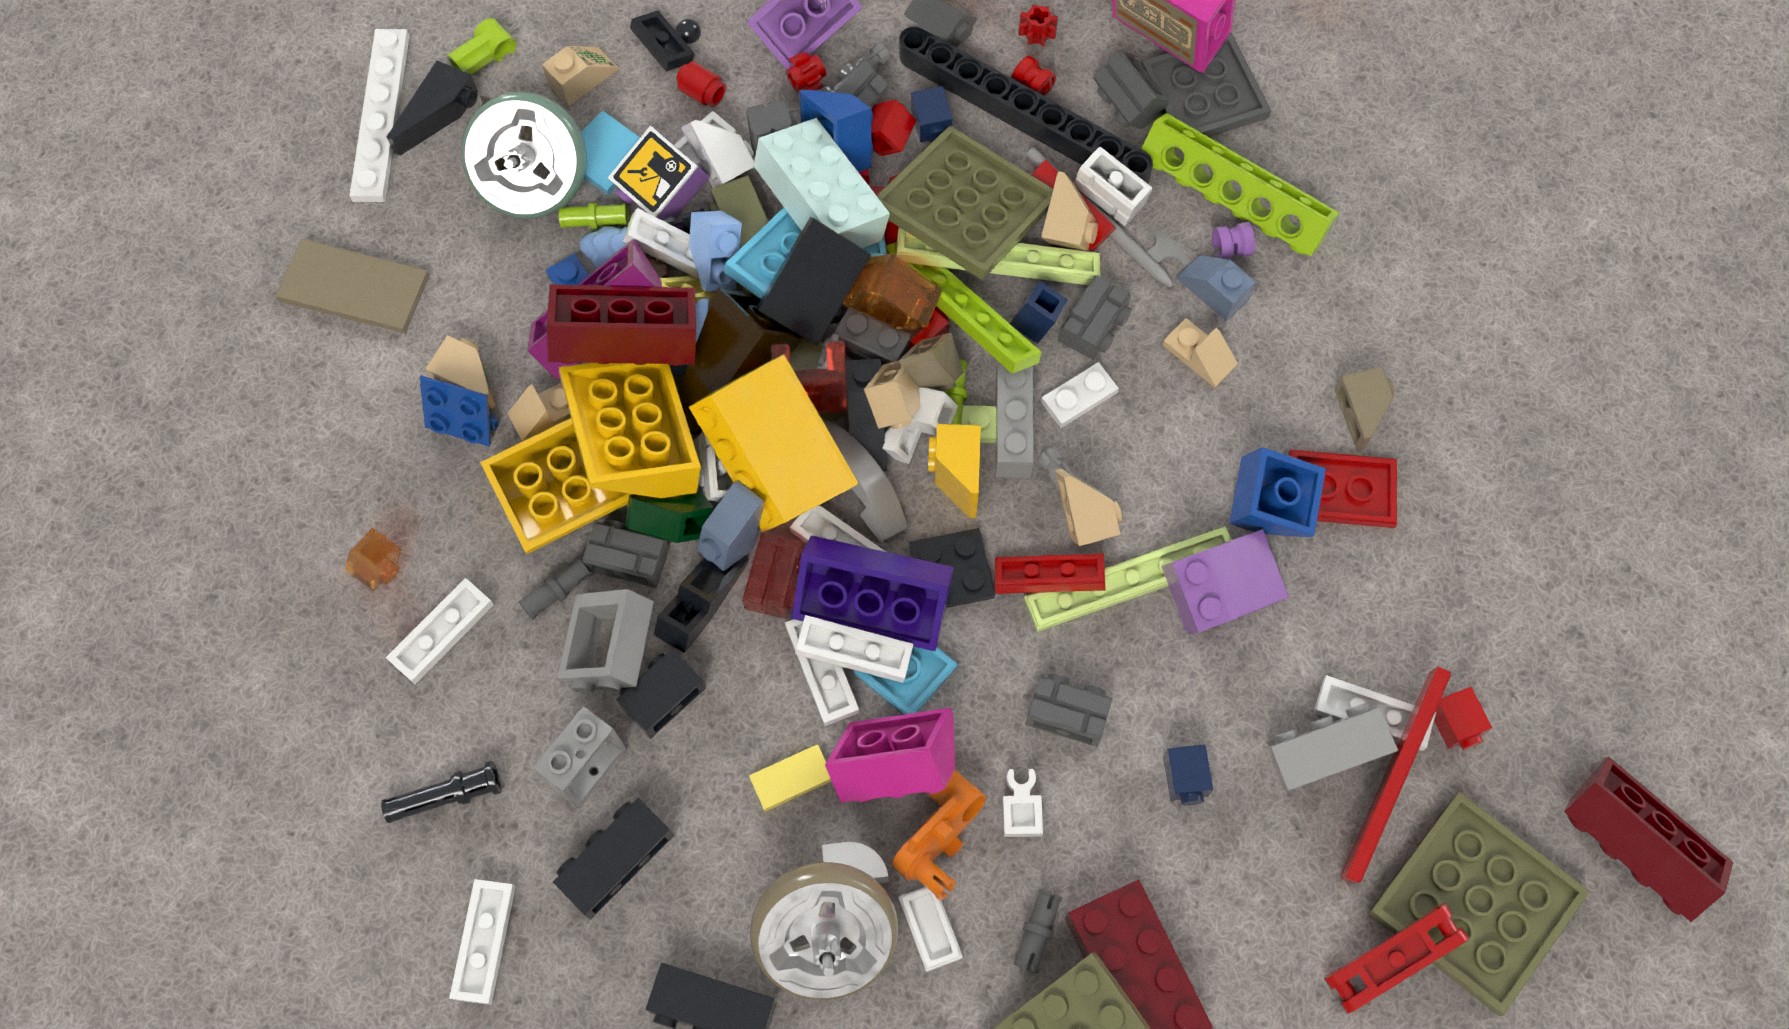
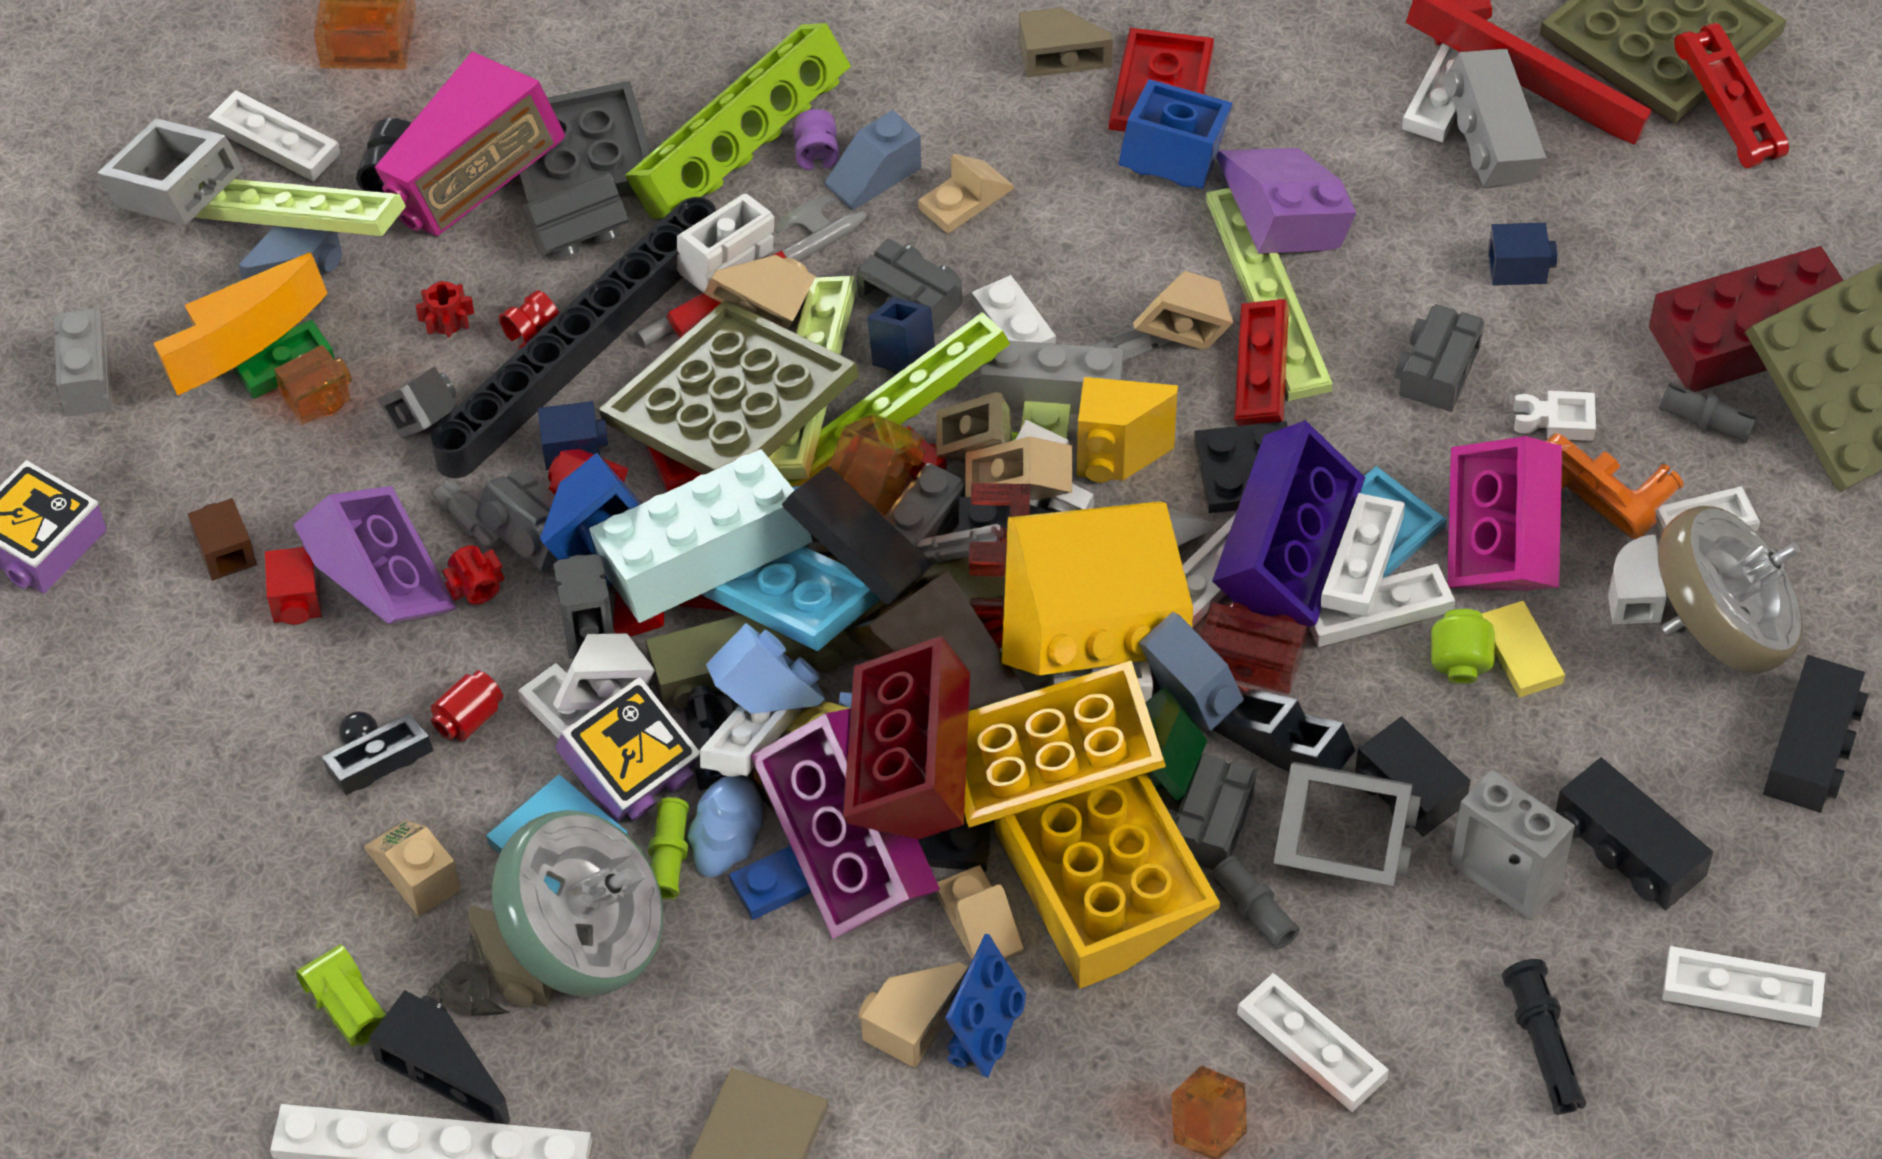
camera: 85 degrees left, 15 degrees down
none -> lime head [1431,609,1495,684]

